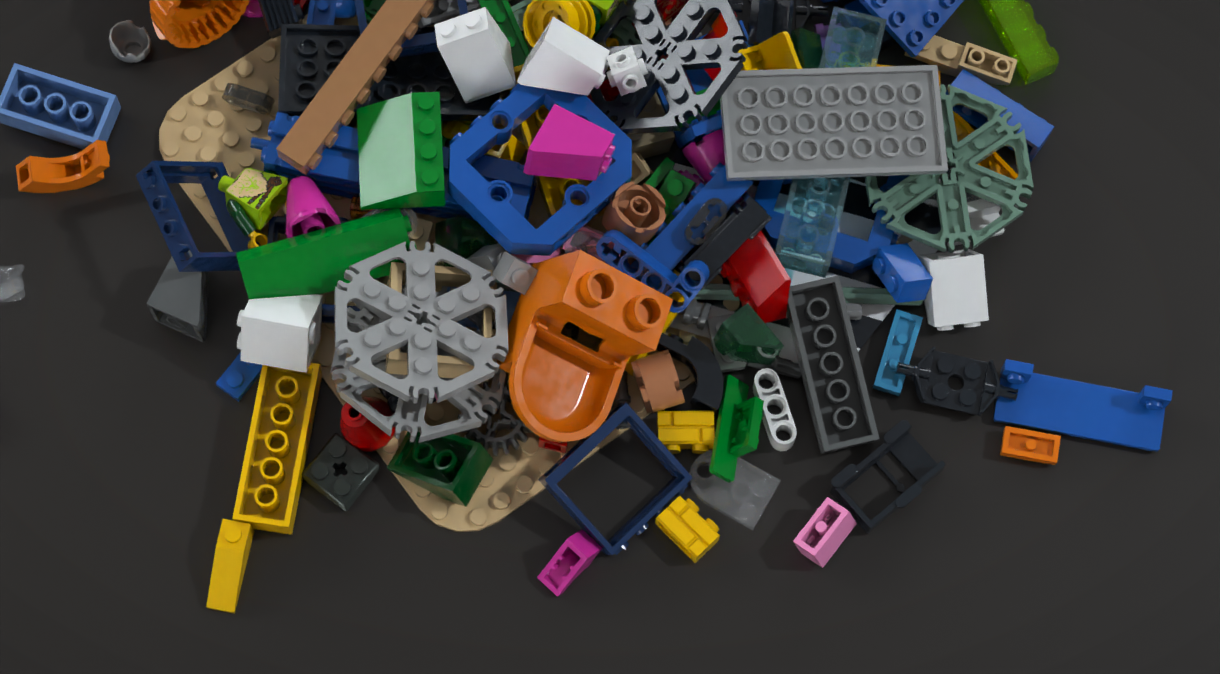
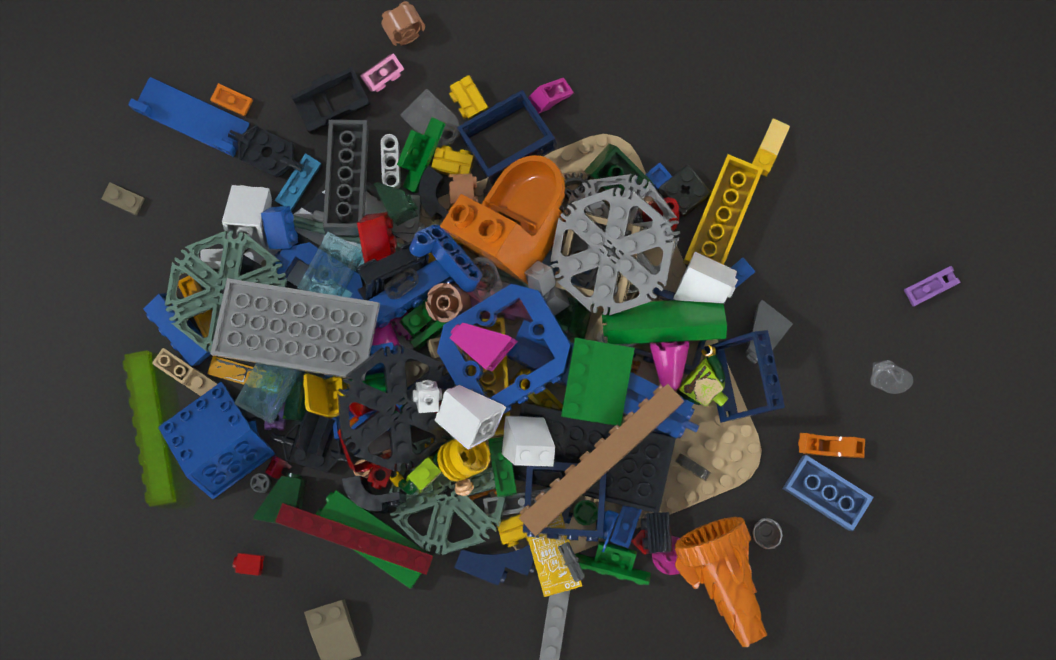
camera: 155 degrees left, 10 degrees up
none -> dark tan plate [101,182,145,216]
none -> nougat brick [381,1,425,46]
none -> blue plate [645,163,672,190]

